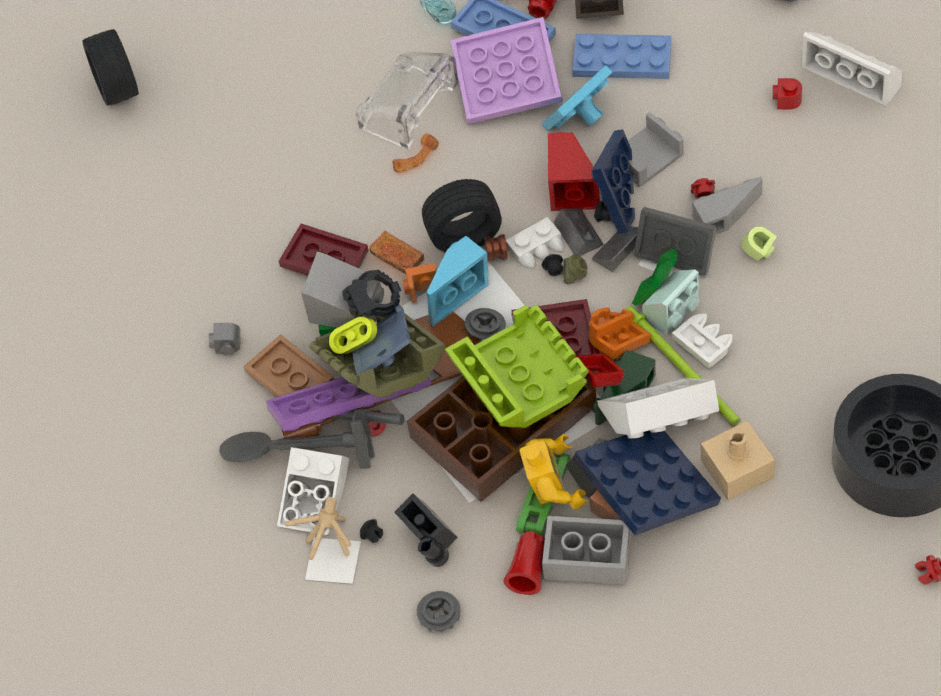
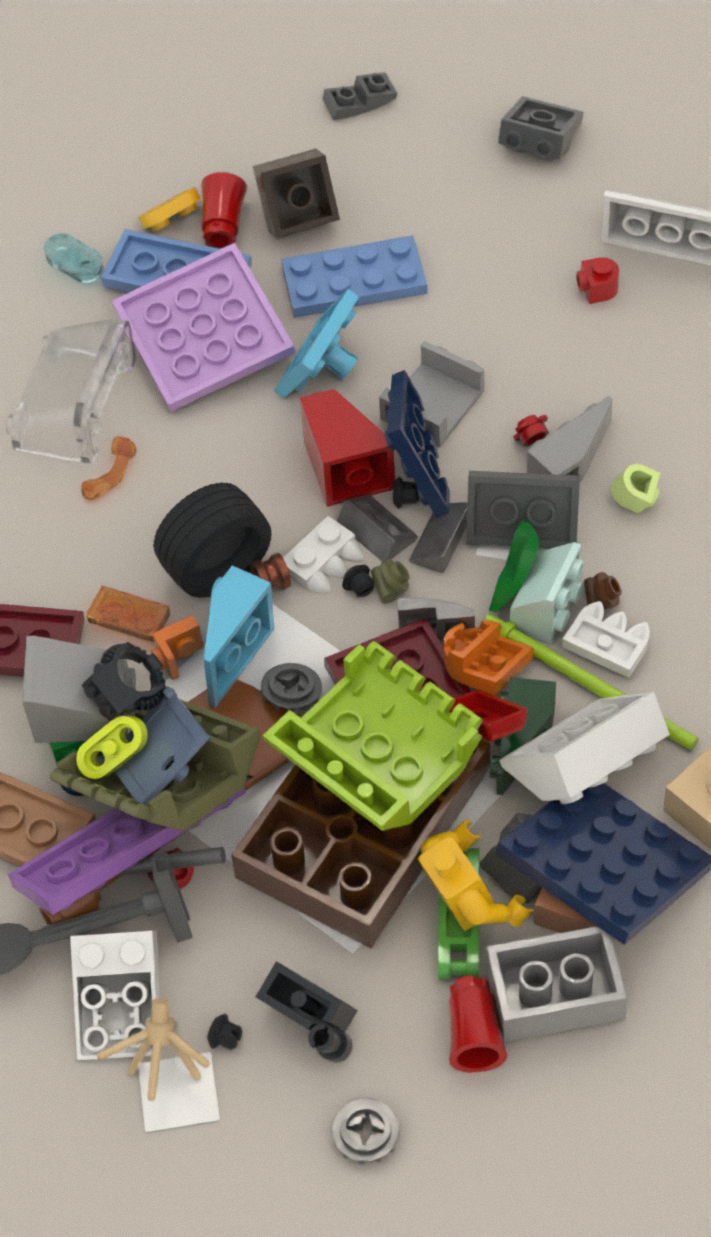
camera: 20 degrees left, 0 degrees up
none -> flat silver slope [397,598,475,640]
none -> reddish brown plate [584,572,621,610]

